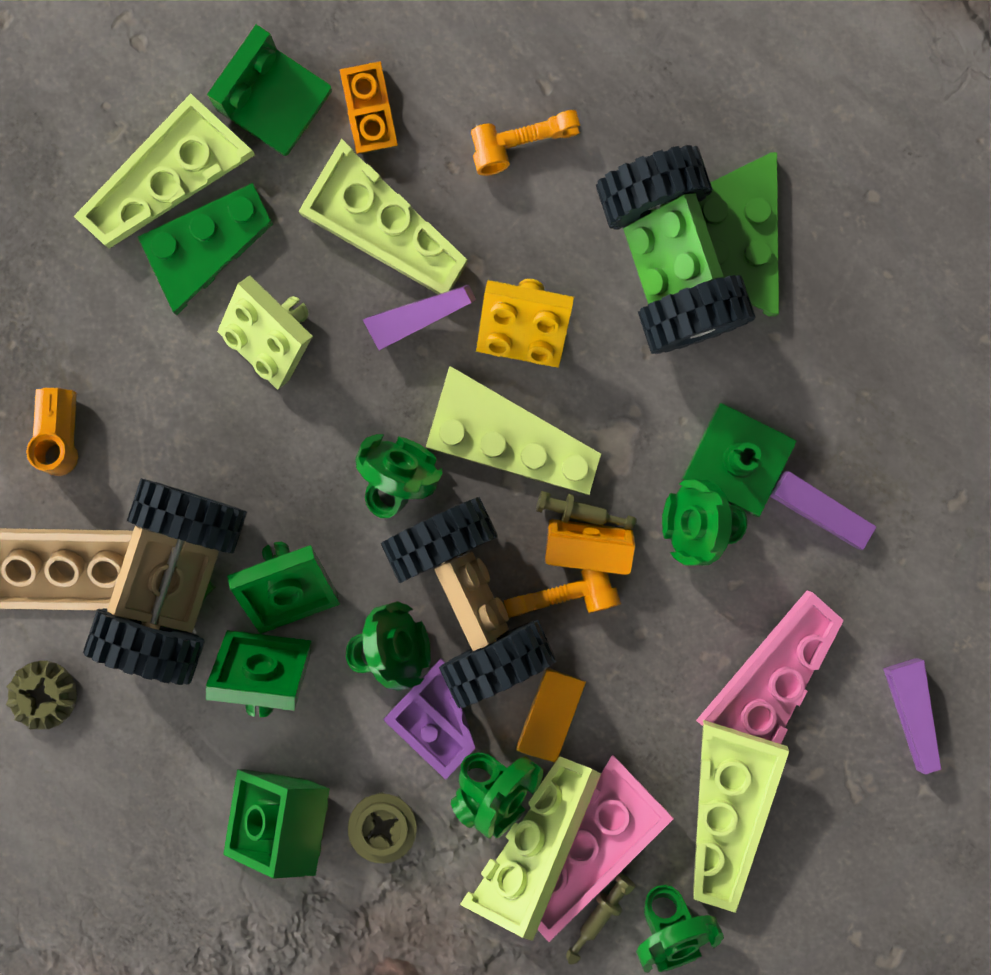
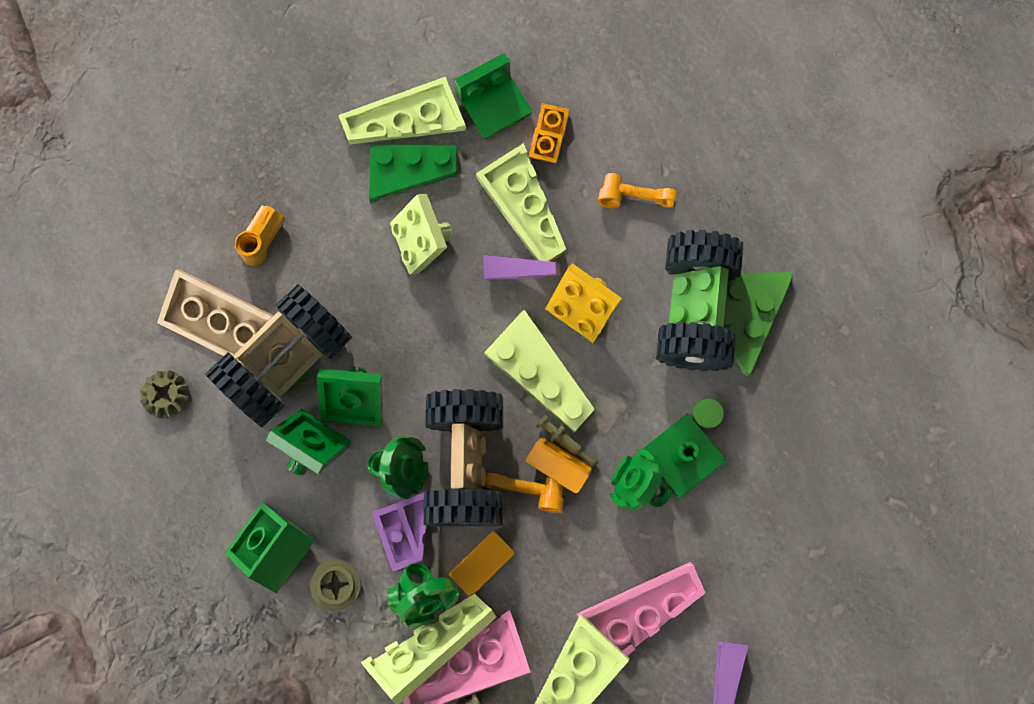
camera: 25 degrees right, 10 degrees down
green tile [355,434,443,518] -> none
medium lavender piece [770,471,876,550] -> none
none -> bright green tile [692,398,724,430]

